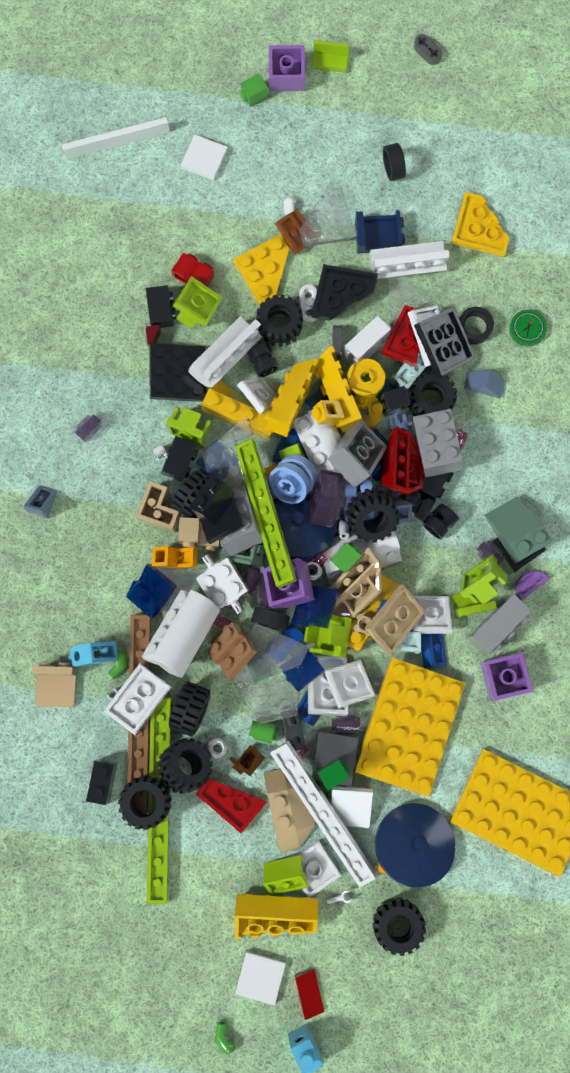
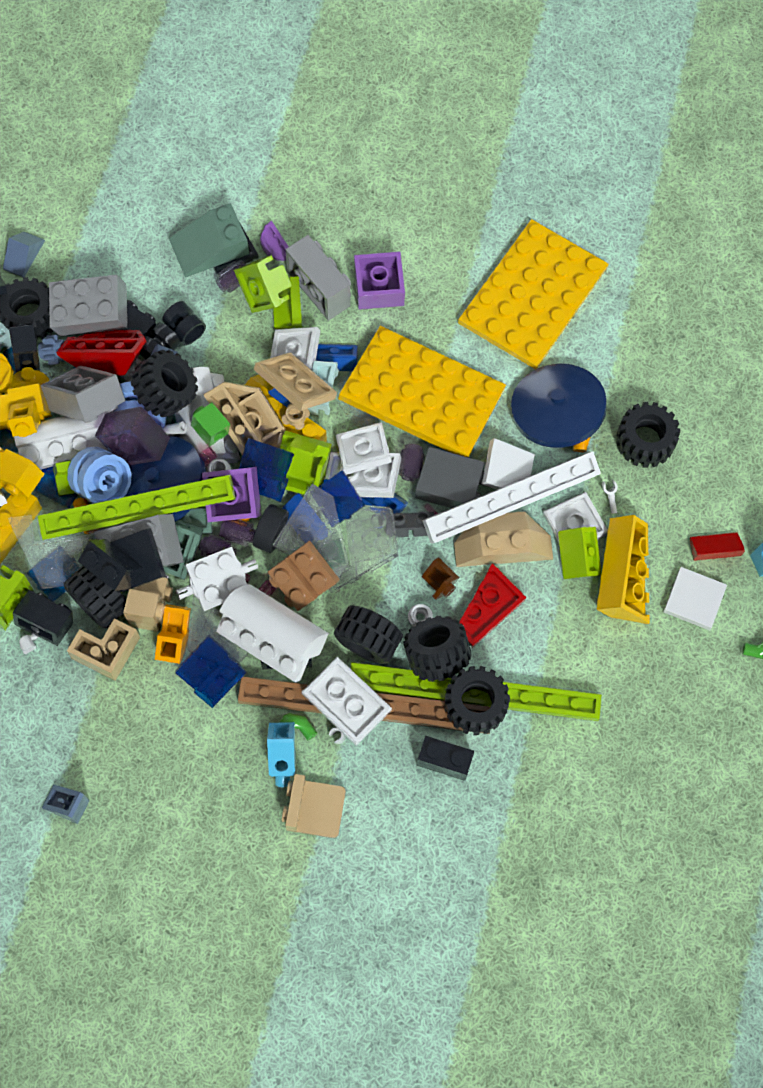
camera: 85 degrees left, 10 degrees down
bright green brick [249,720,279,744] -> none
green brick [316,758,350,791] -> none

